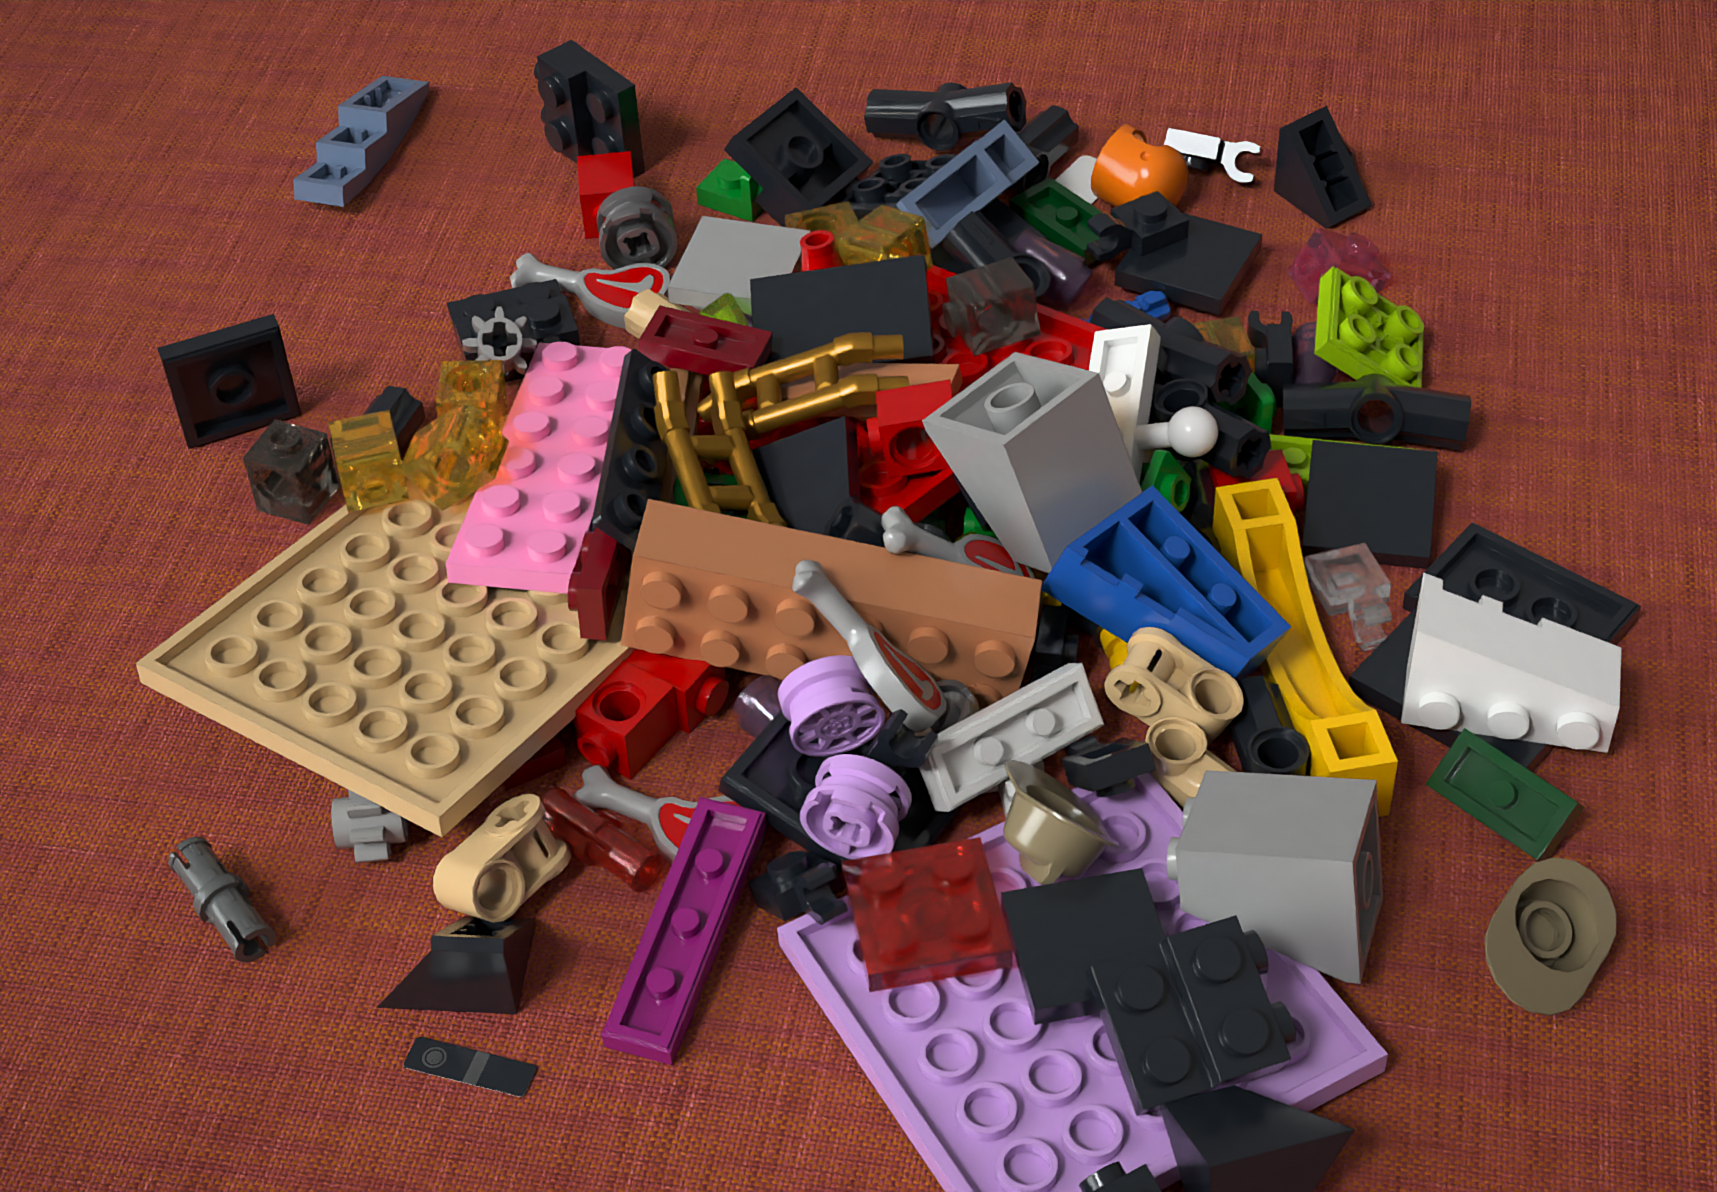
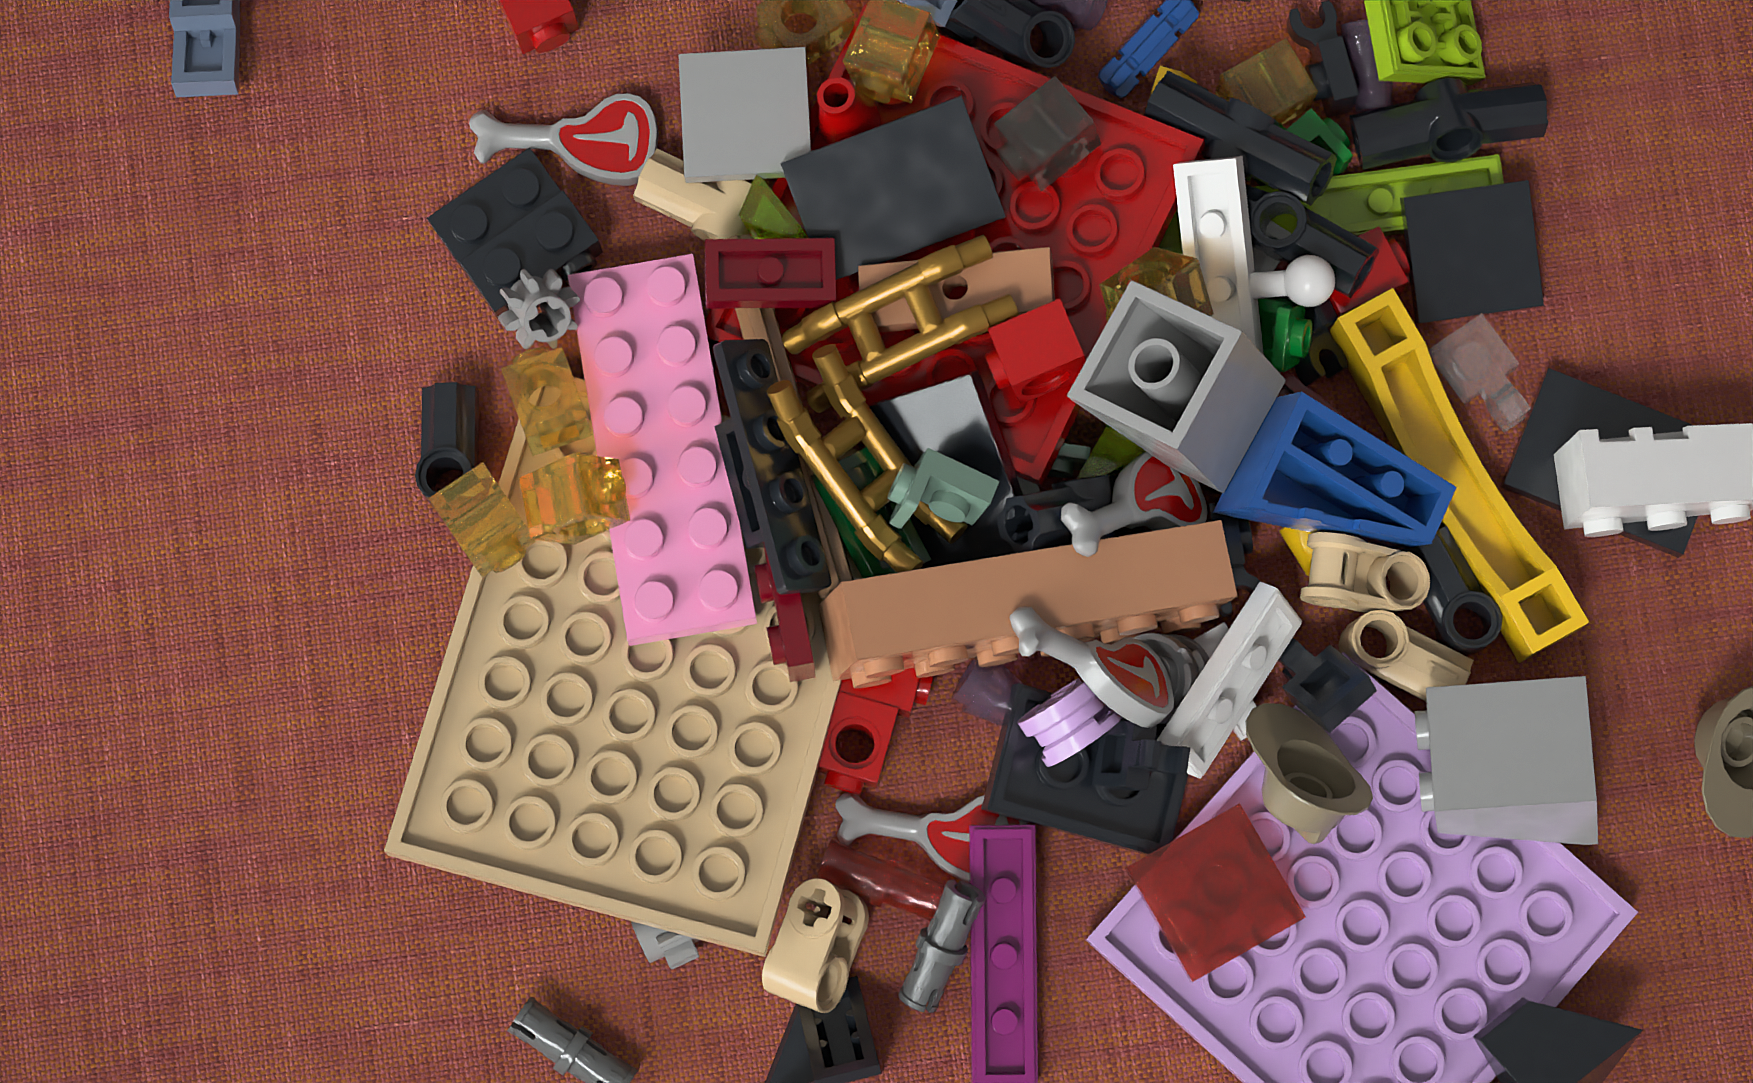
camera: 20 degrees left, 35 degrees up
black tile [157,314,302,449] -> none
clear smoke brick [243,419,340,525] -> none
flat silver wheel [597,186,678,269] -> none
black plate [748,851,848,925] -> none
lavender wheel [800,754,912,861] -> none
black tile [1001,868,1166,1025] -> none
black plate [1085,915,1296,1116] -> none
black tile [1402,522,1641,645] -> none
dark green plate [1426,728,1585,861] -> none
none -> sand green bracket [887,448,999,529]
none -> dark grey pin [898,880,986,1013]

